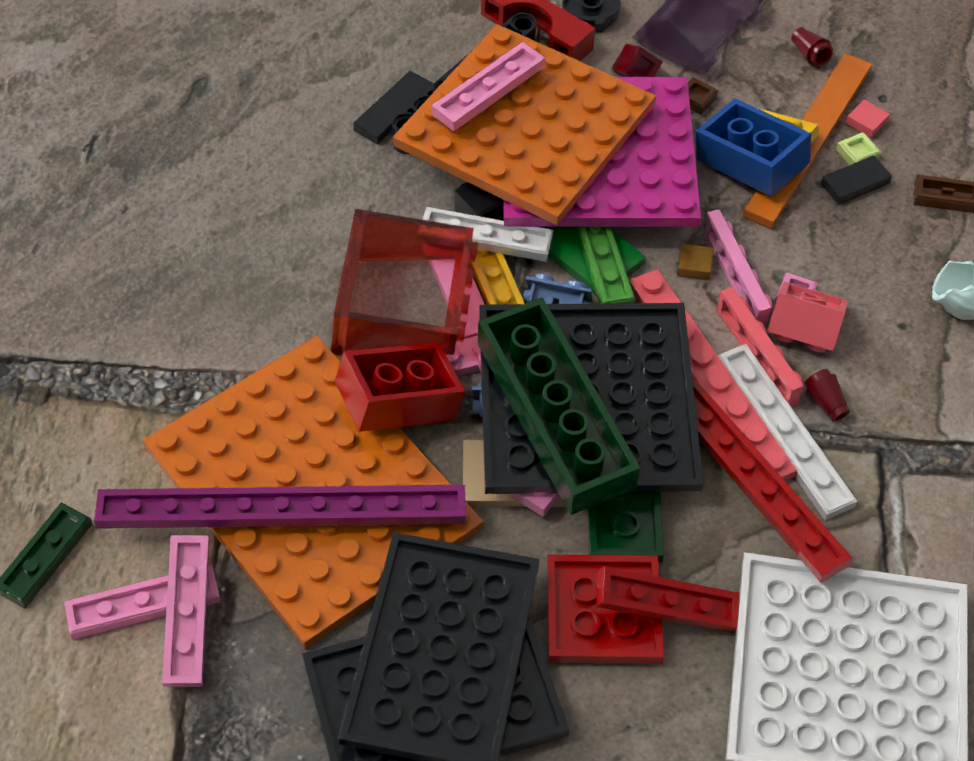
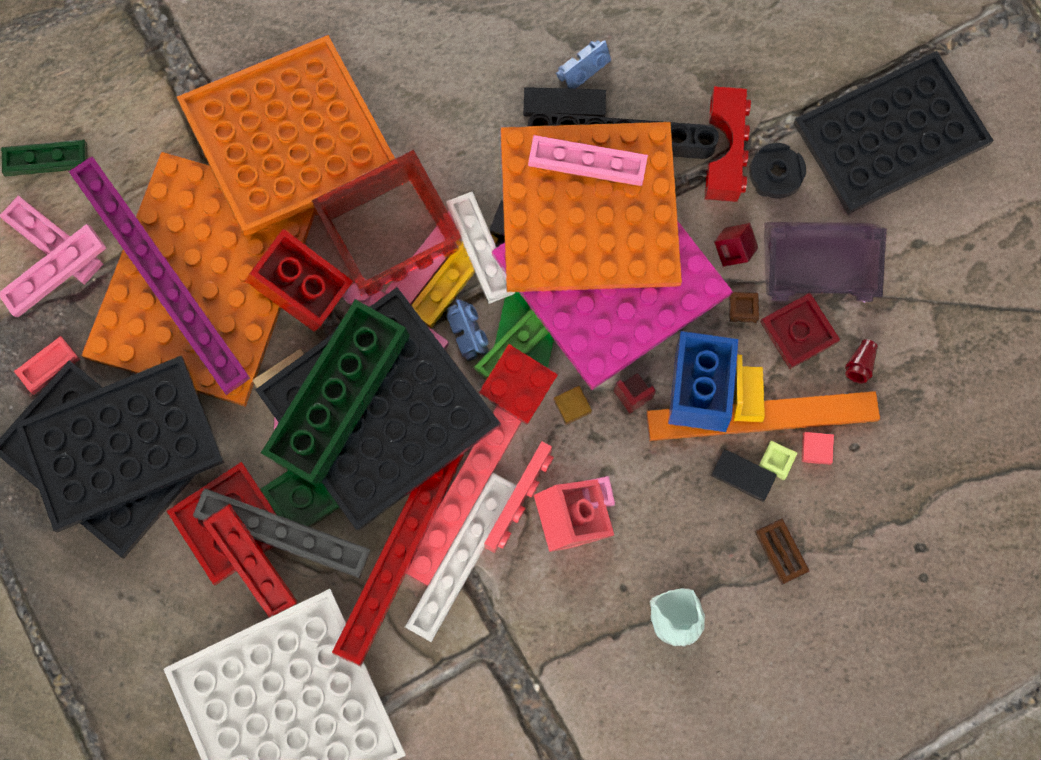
camera: 55 degrees right, 20 degrees up
bright pink plate [704,209,773,328] -> none
dark red cone [804,369,850,422] -> none
none -> coral tile [14,336,80,395]
none -> orange plate [177,35,399,236]
none -> dark grey tile [193,488,371,578]
none -> red plate [478,344,558,425]
none -> medium blue hinge [556,40,611,89]
none -> dark red panel [613,373,656,414]
none -> dark red plate [760,293,840,370]

